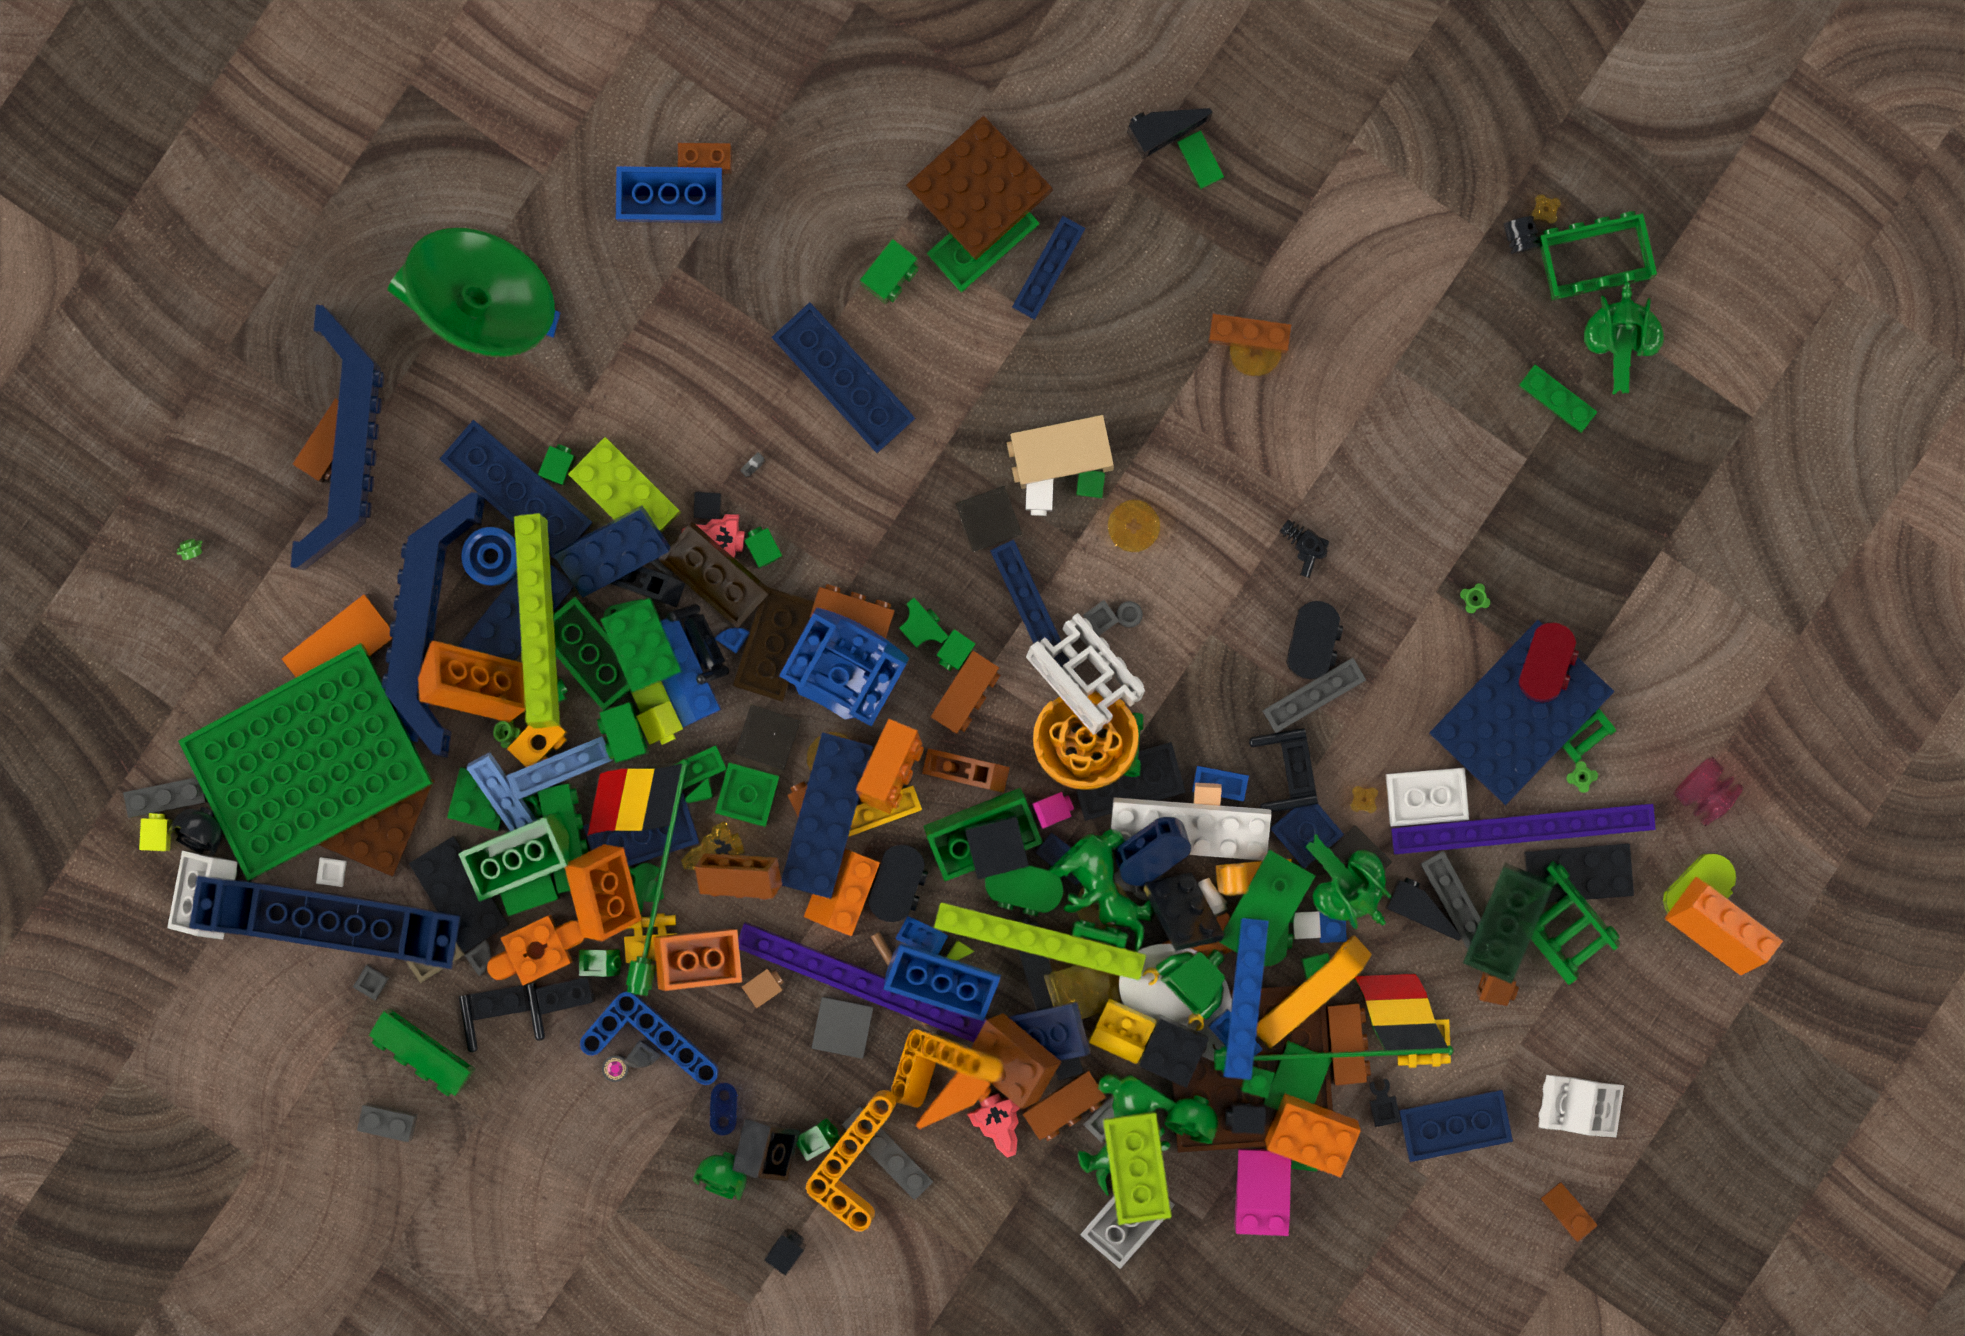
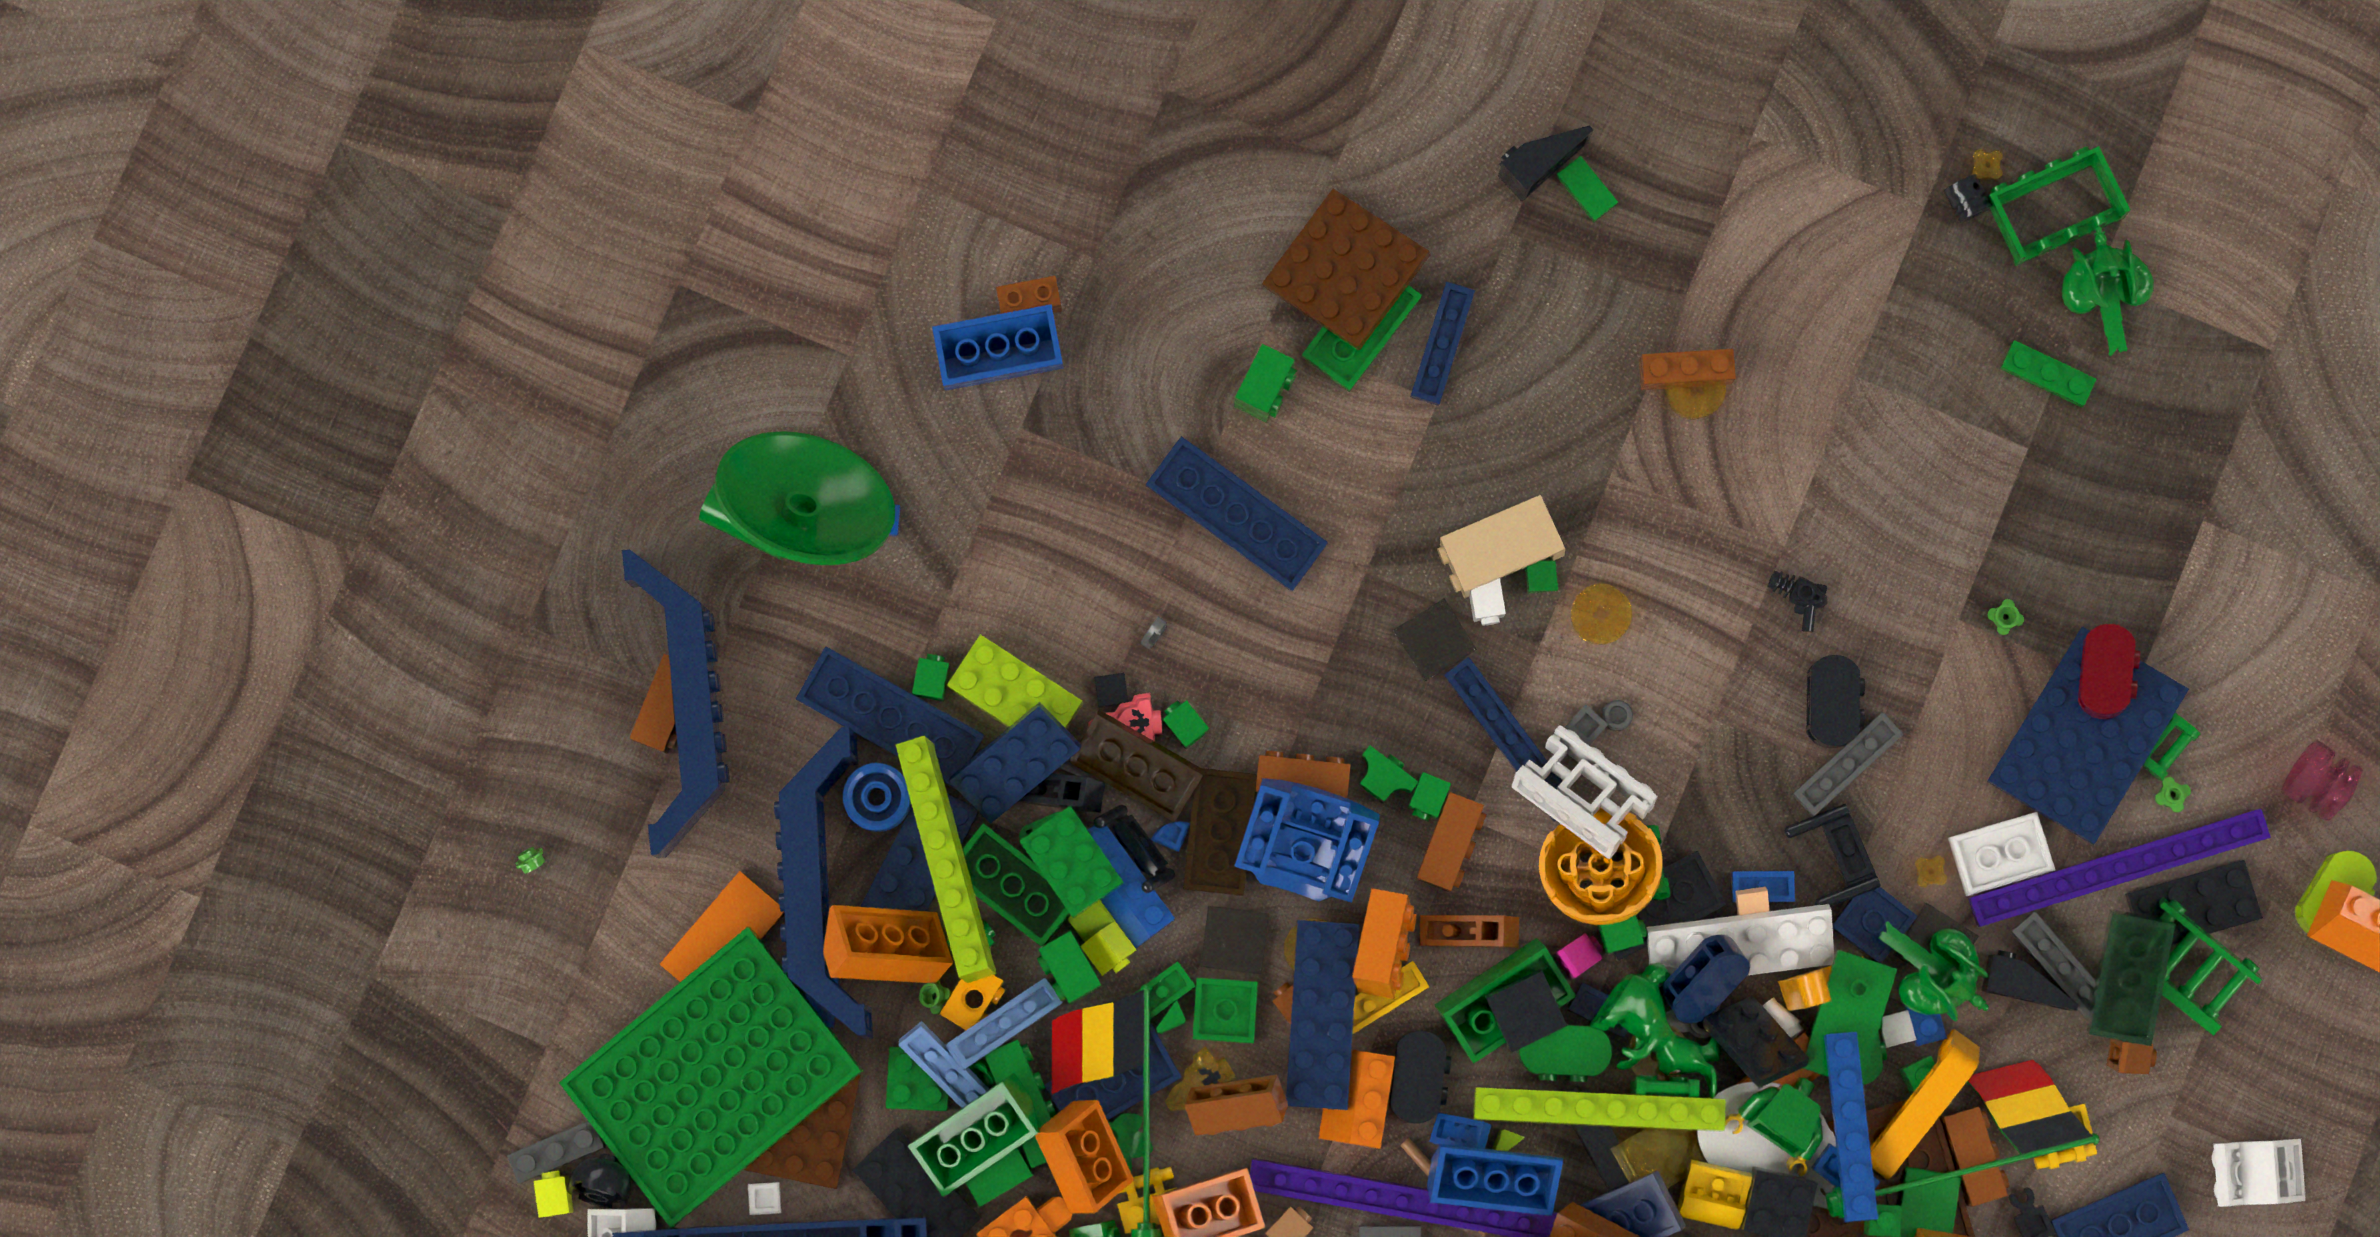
camera: 10 degrees left, 5 degrees down
none -> green brick [1597,915,1647,954]

